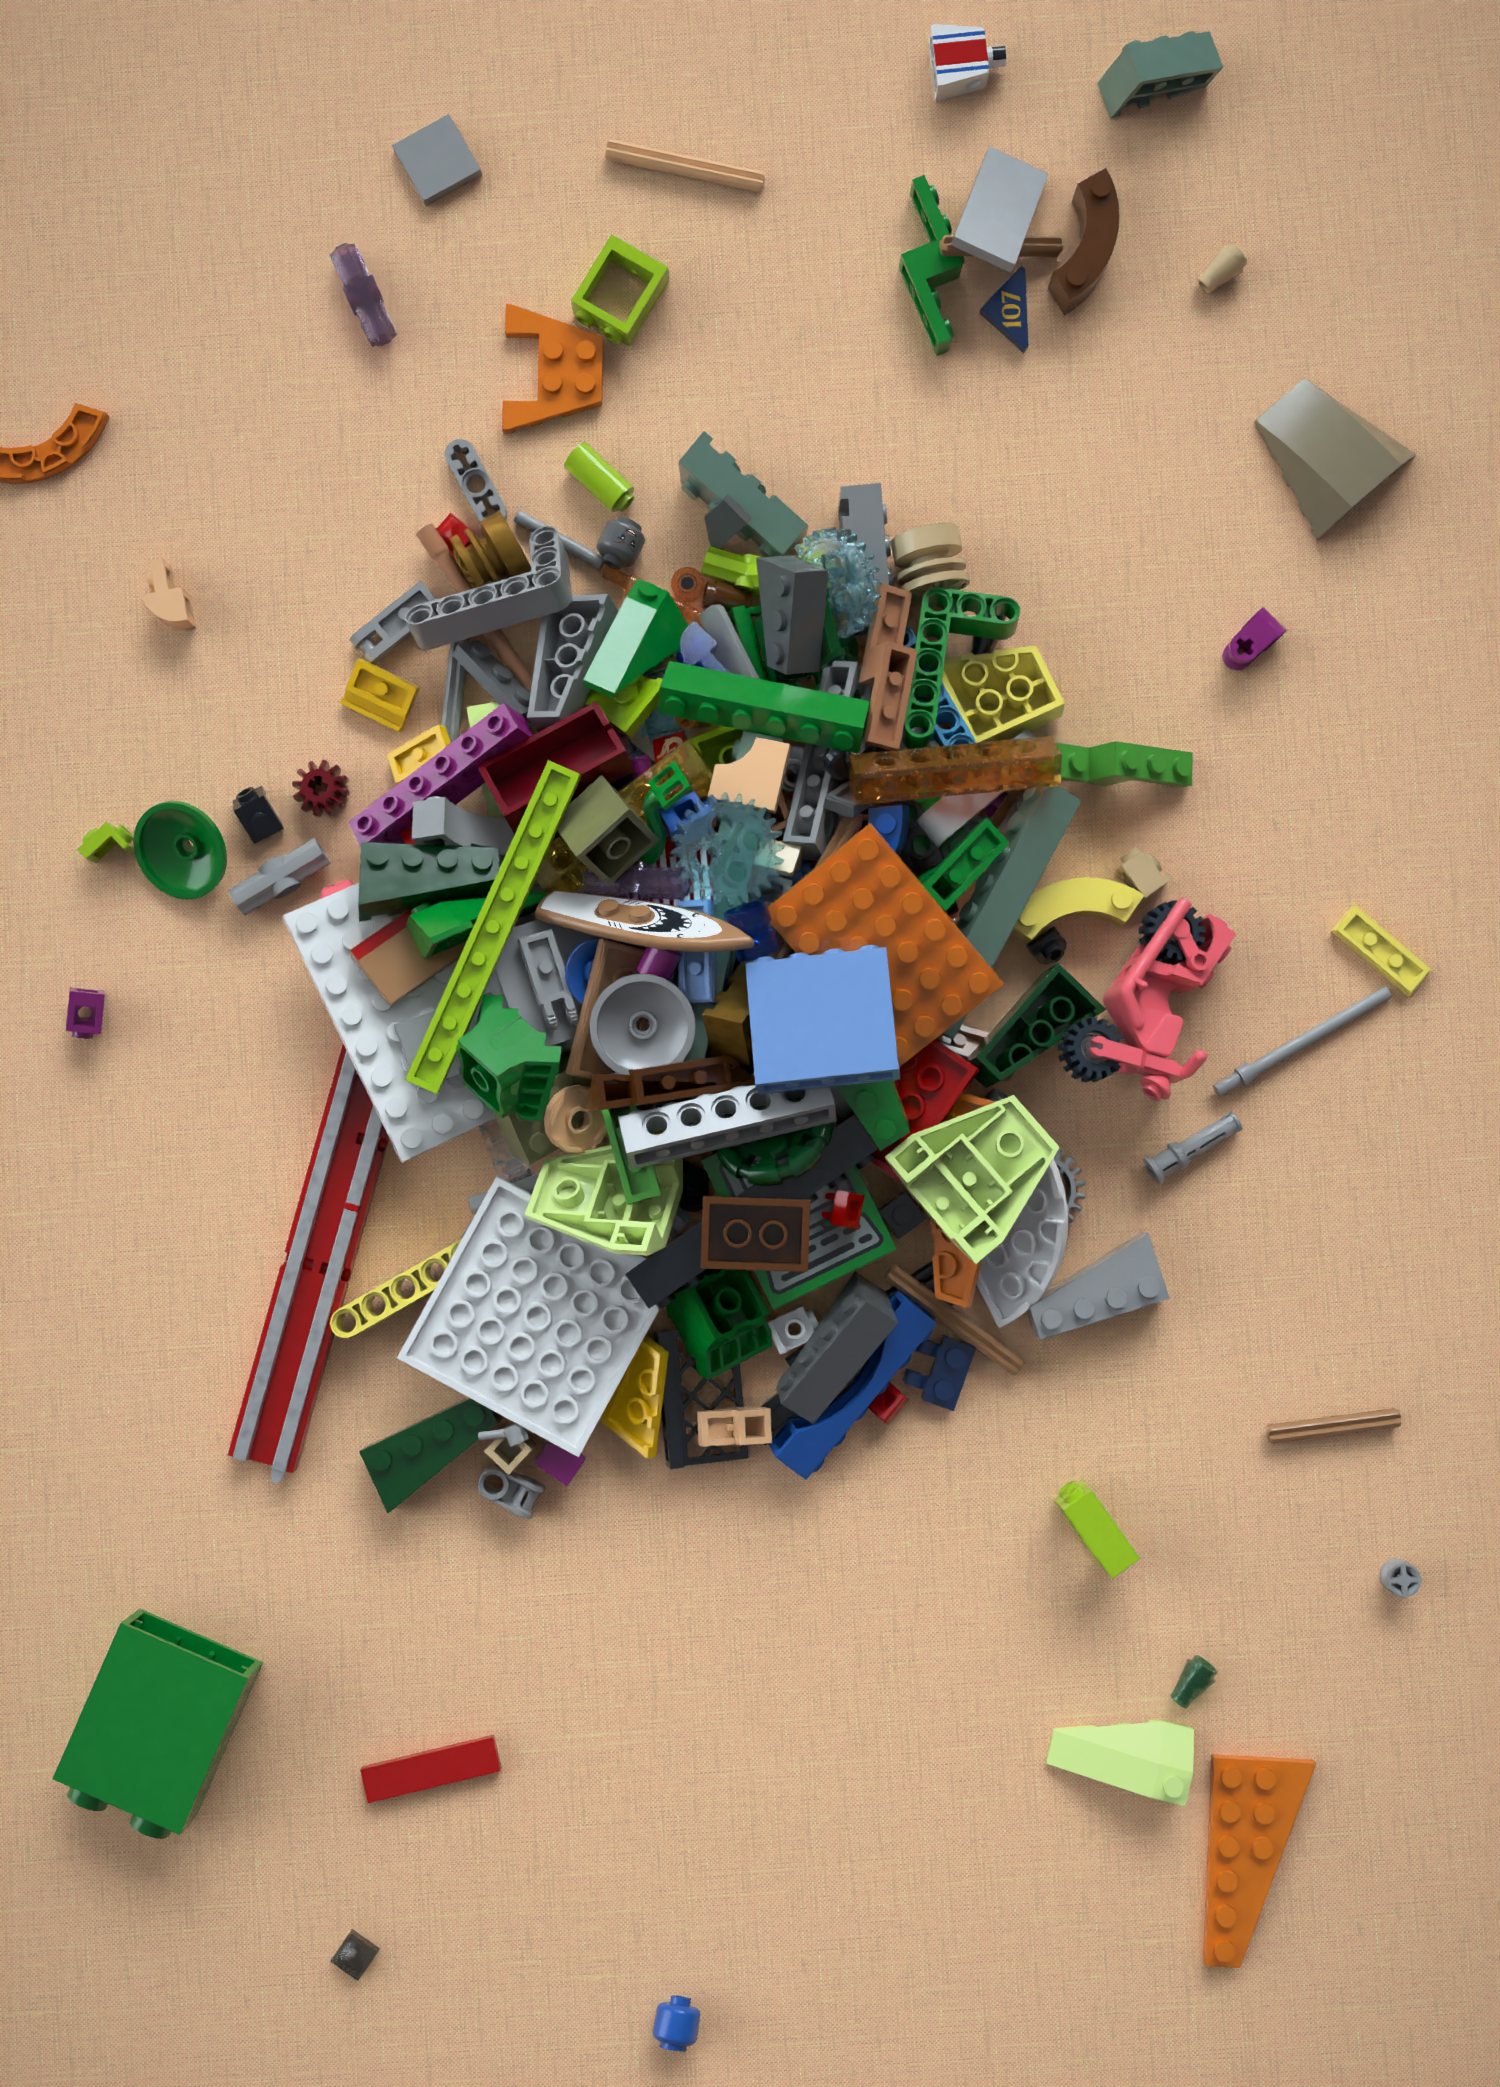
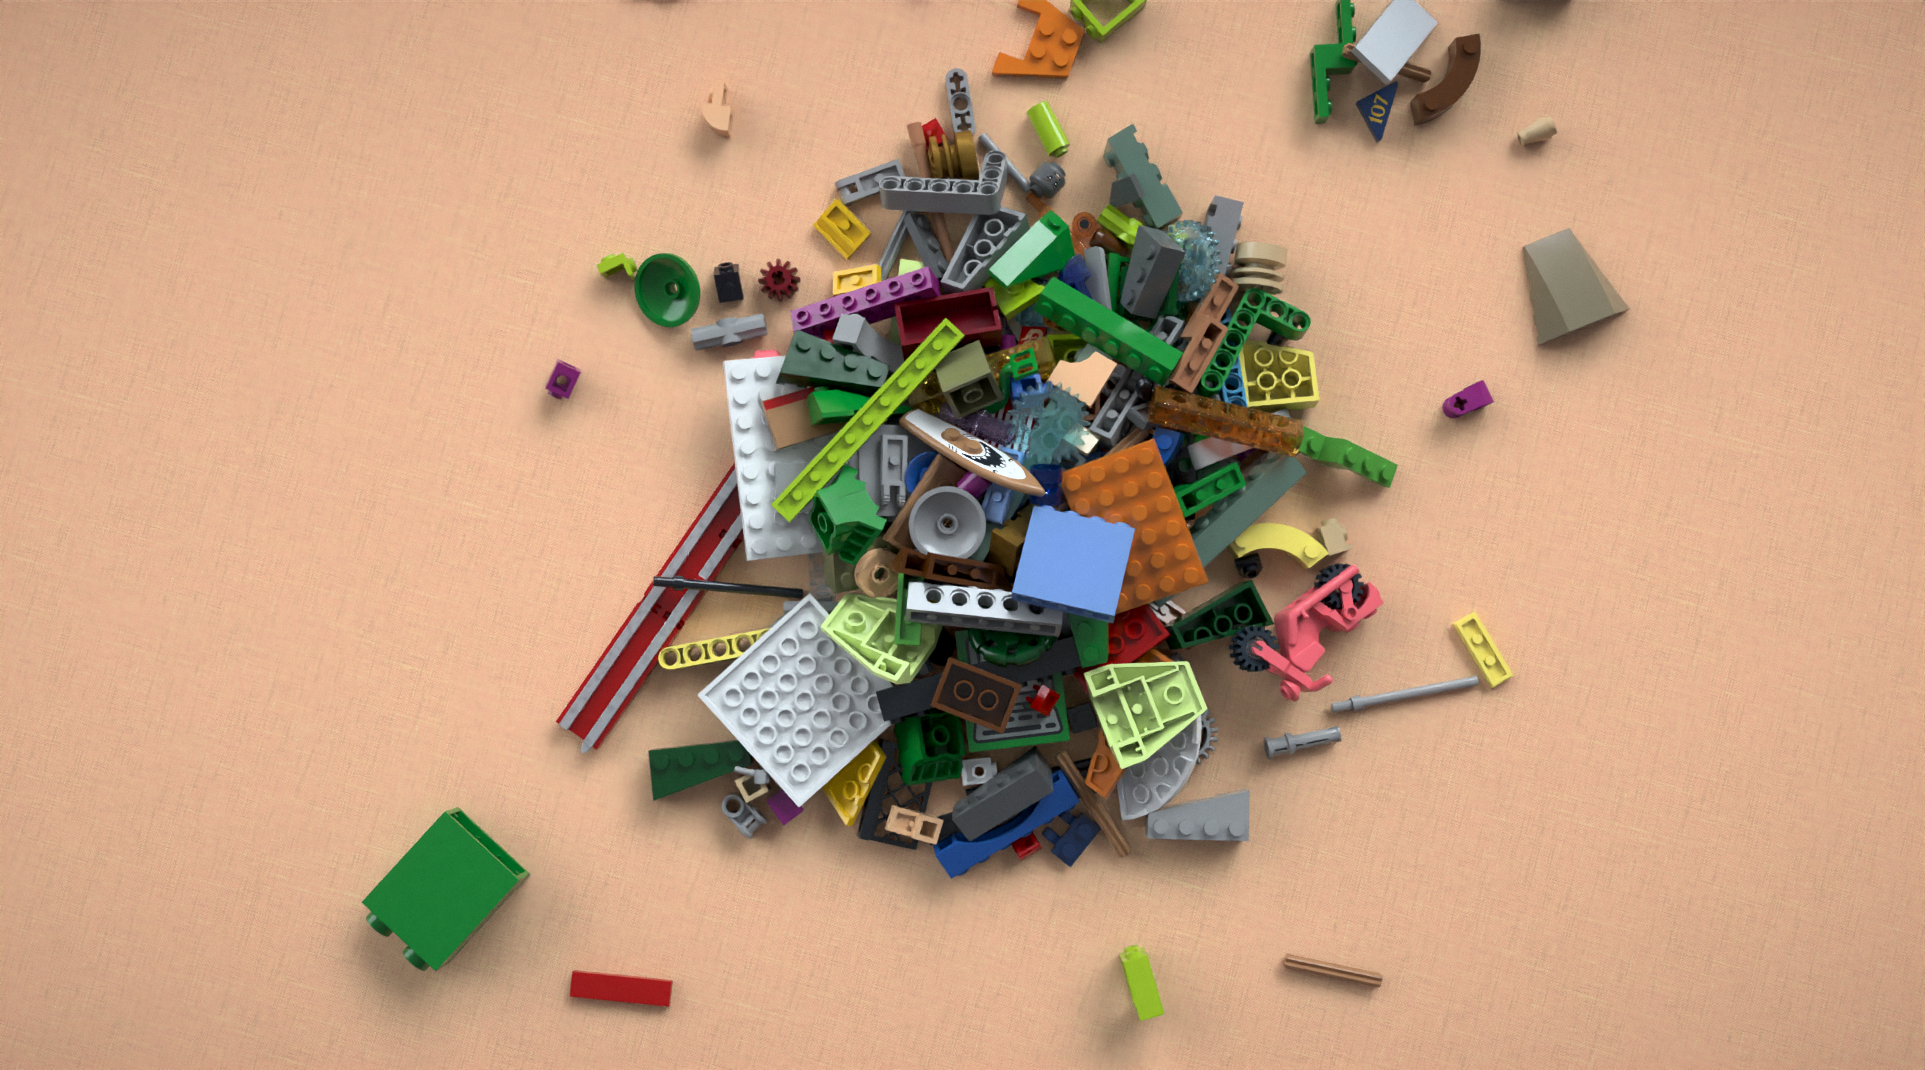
camera: 20 degrees right, 0 degrees up
none -> black bar [653,575,803,599]

